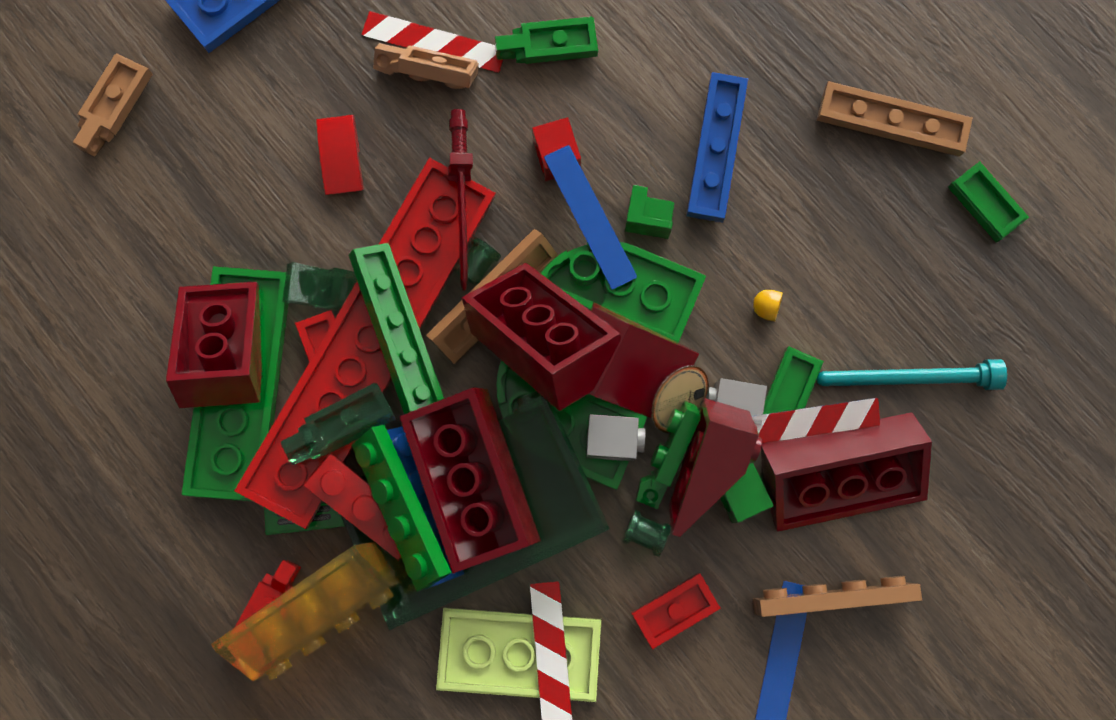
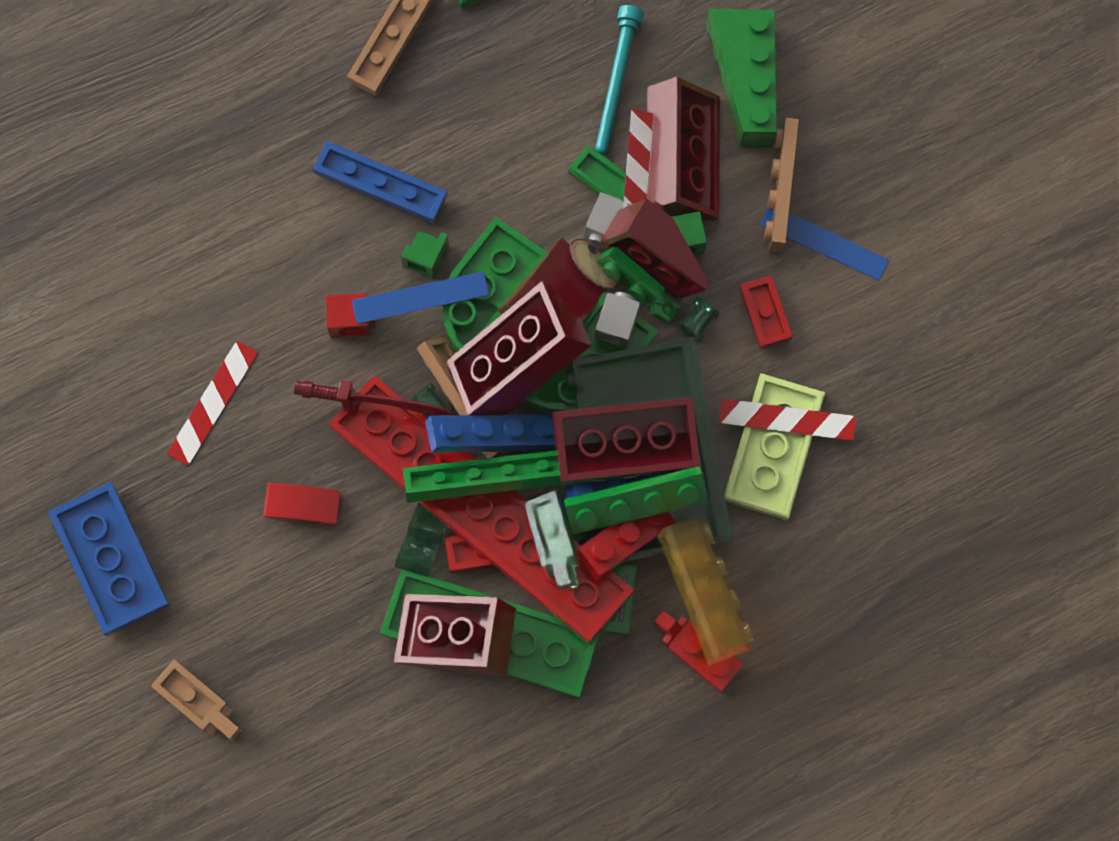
camera: 80 degrees left, 5 degrees down
medium nougat hinge [373,43,479,89] -> none
green hinge [495,16,598,64] -> none
yellow hinge [753,290,783,322] -> none
none -> blue plate [425,414,556,453]
none -> green wedge [706,9,776,147]

